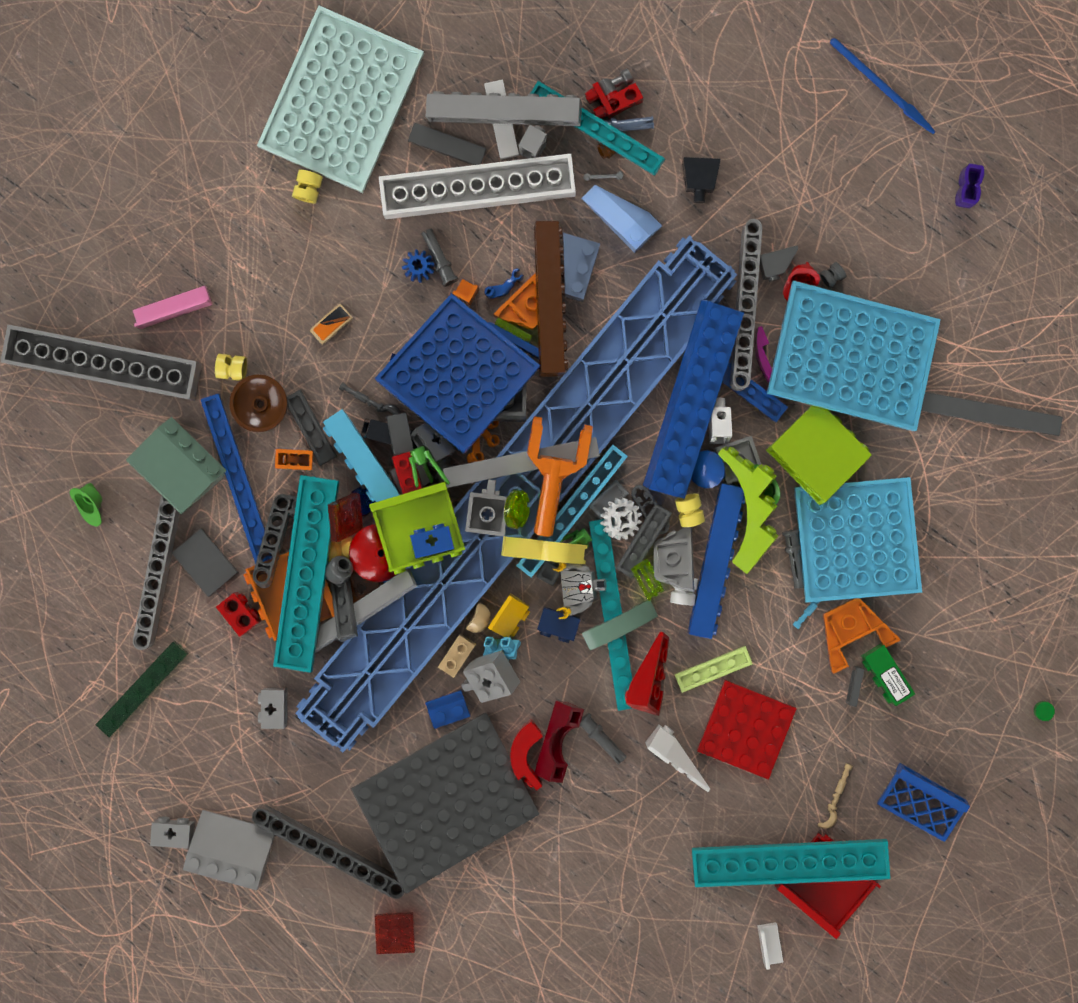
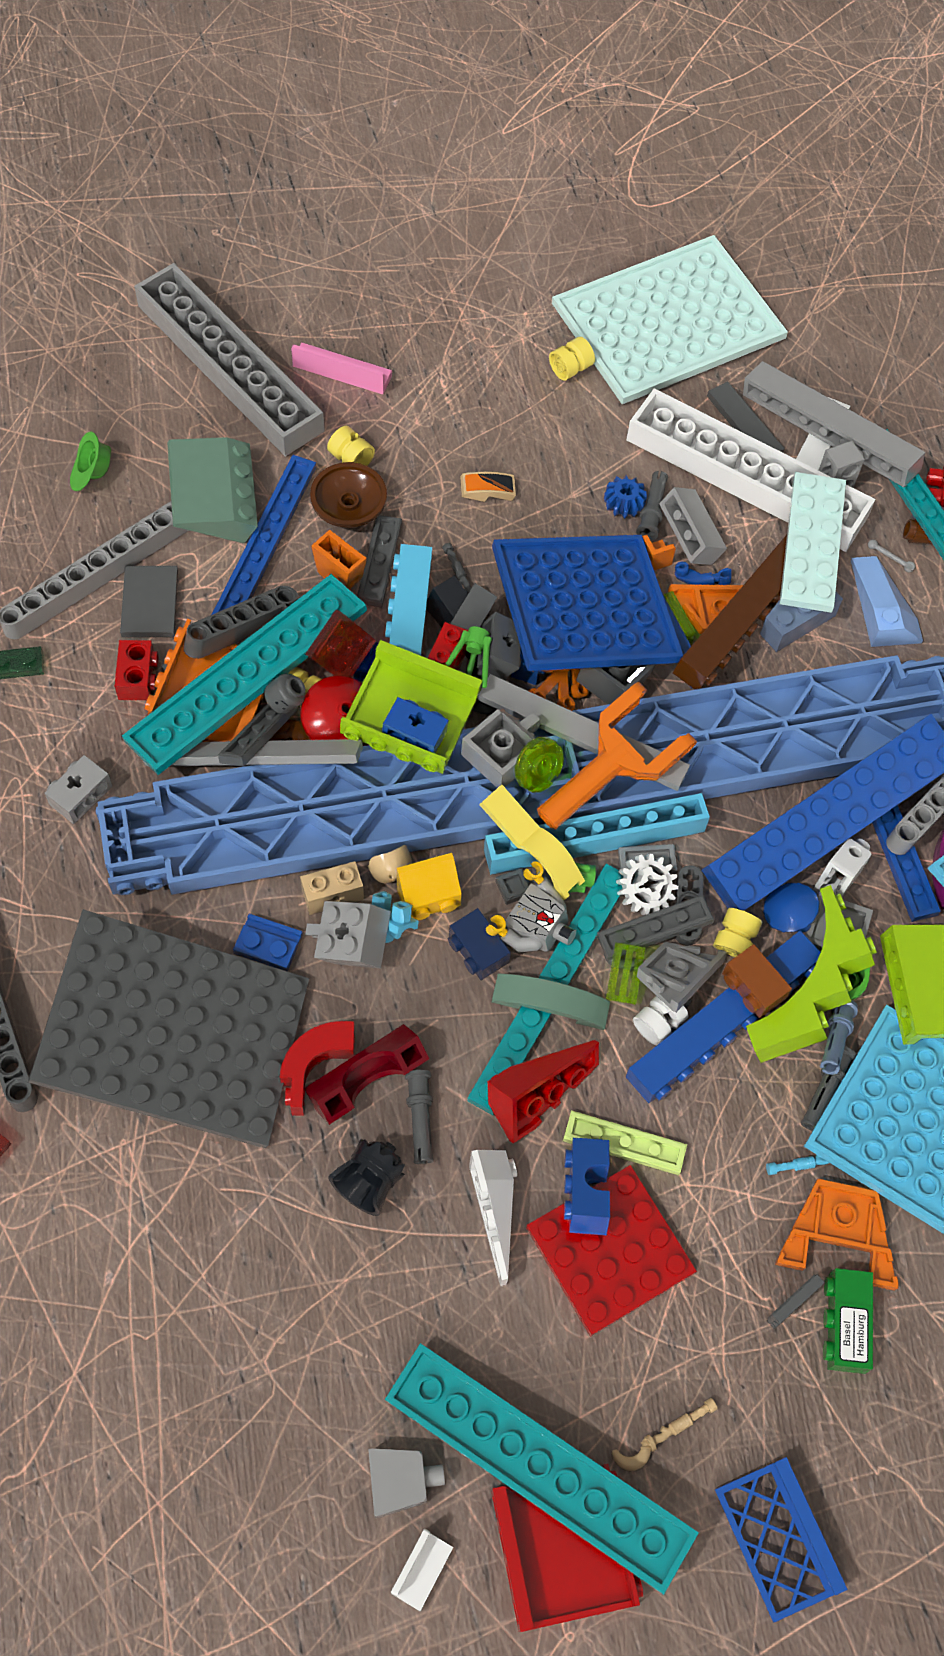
camera: 35 degrees right, 25 degrees down
none -> black hat [328,1139,405,1216]
none -> light grey torso [368,1449,445,1518]
none -> blue arch [564,1137,610,1235]
none -> light grey brick [659,487,727,565]
none -> dark orange brick [722,944,792,1018]
none -> light aqua plate [779,472,846,613]
none -> sand blue pin [820,1000,858,1075]

